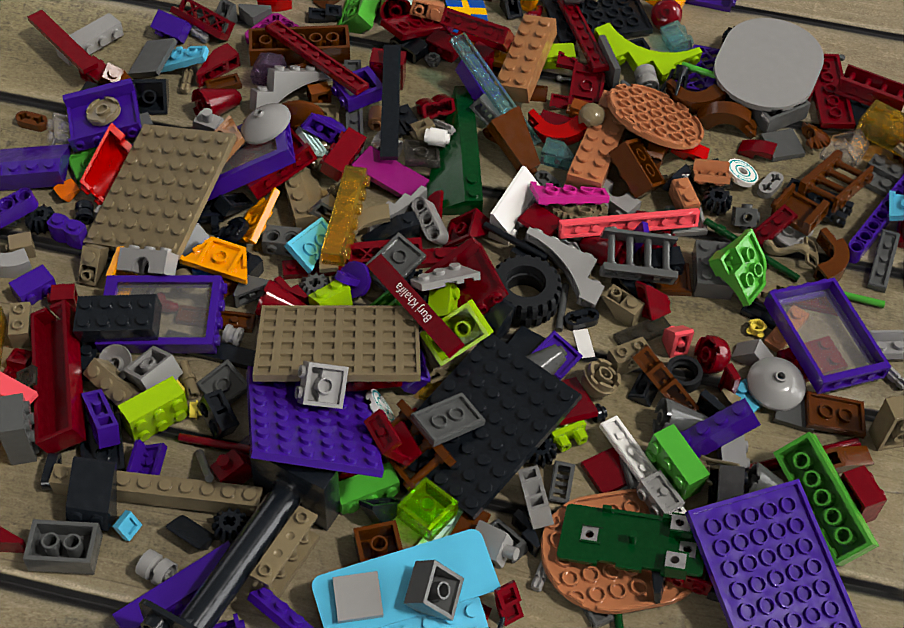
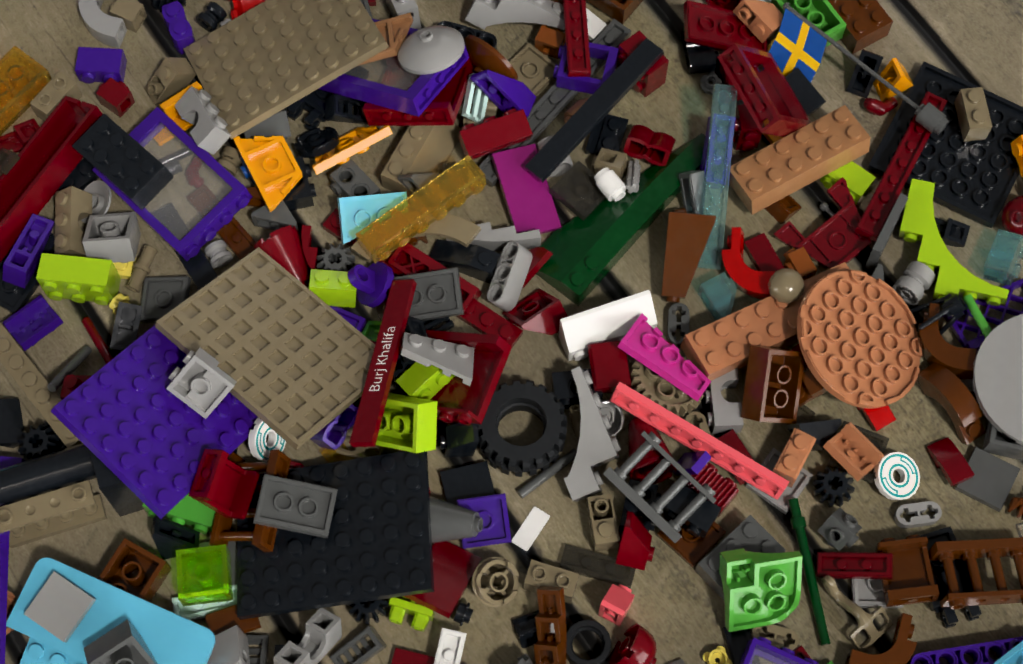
camera: 45 degrees right, 15 degrees up
black bar [483,221,549,261] -> none
black beam [564,308,600,331] -> none

